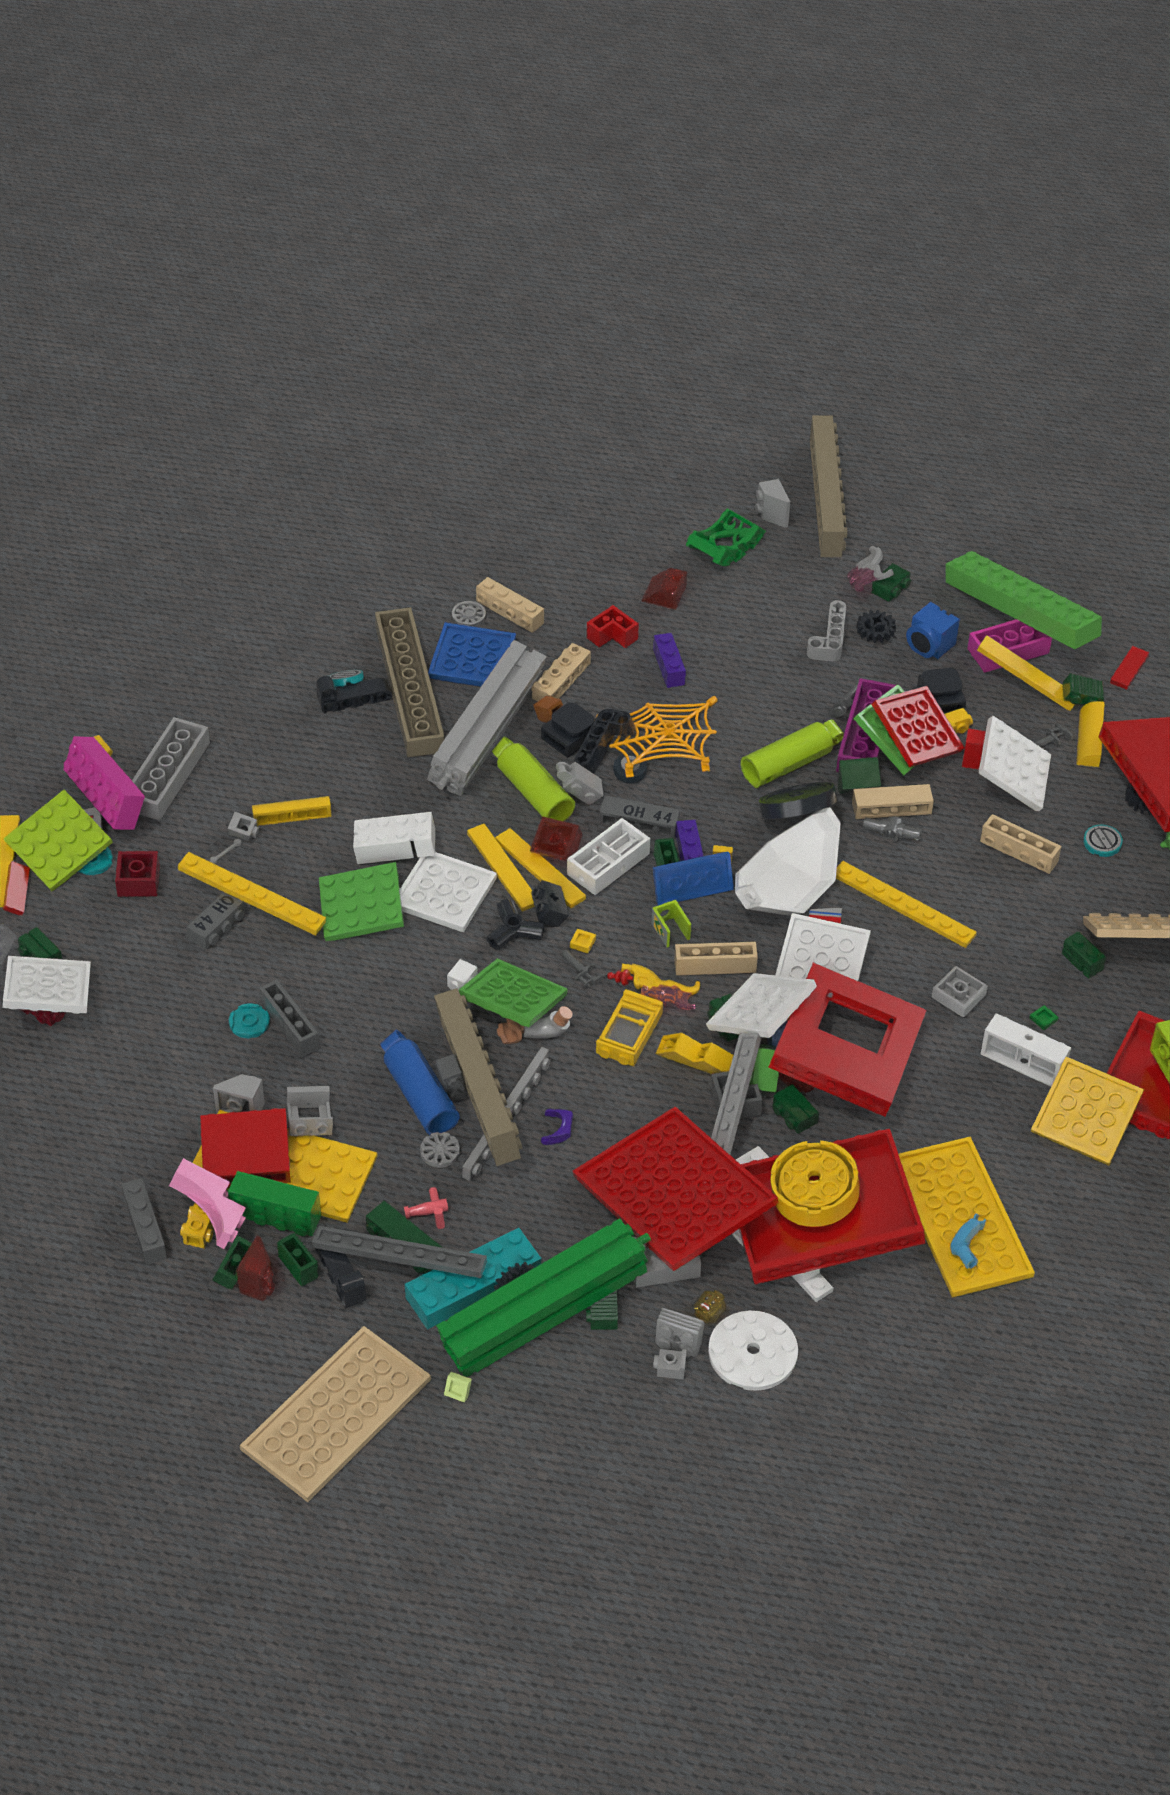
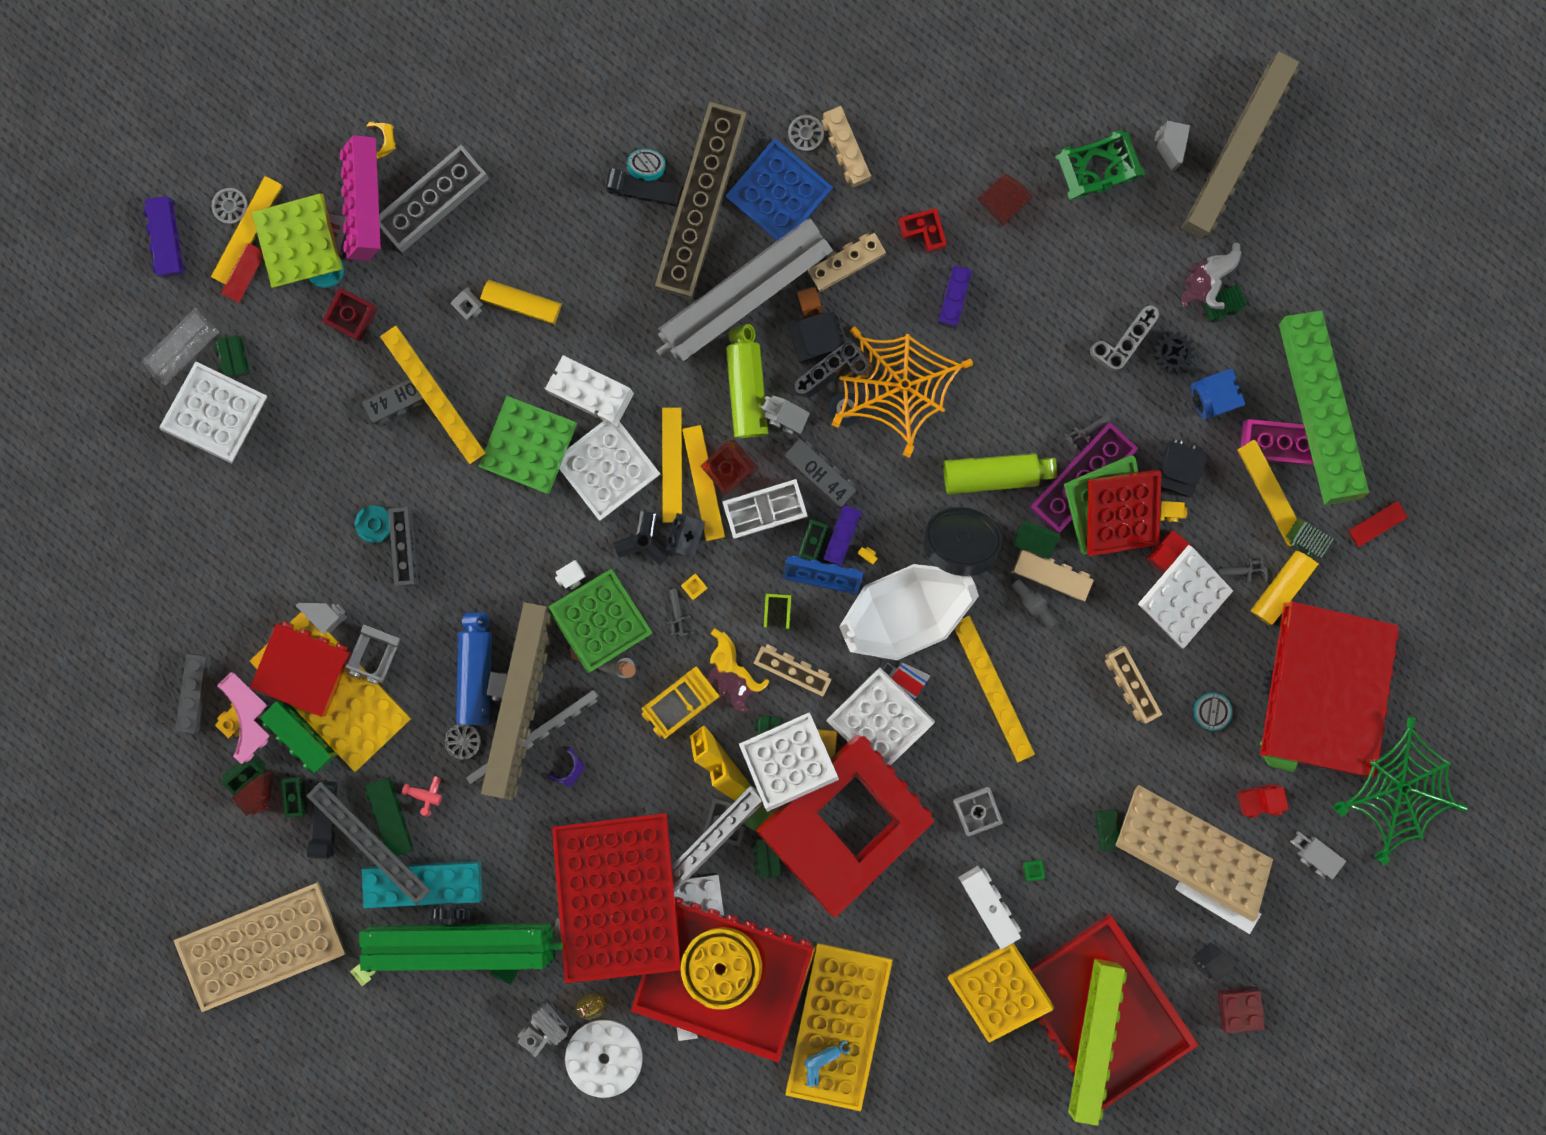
camera: 30 degrees right, 40 degrees up
light grey hinge [209,839,242,864] -> none
red hair [607,969,634,986] -> none

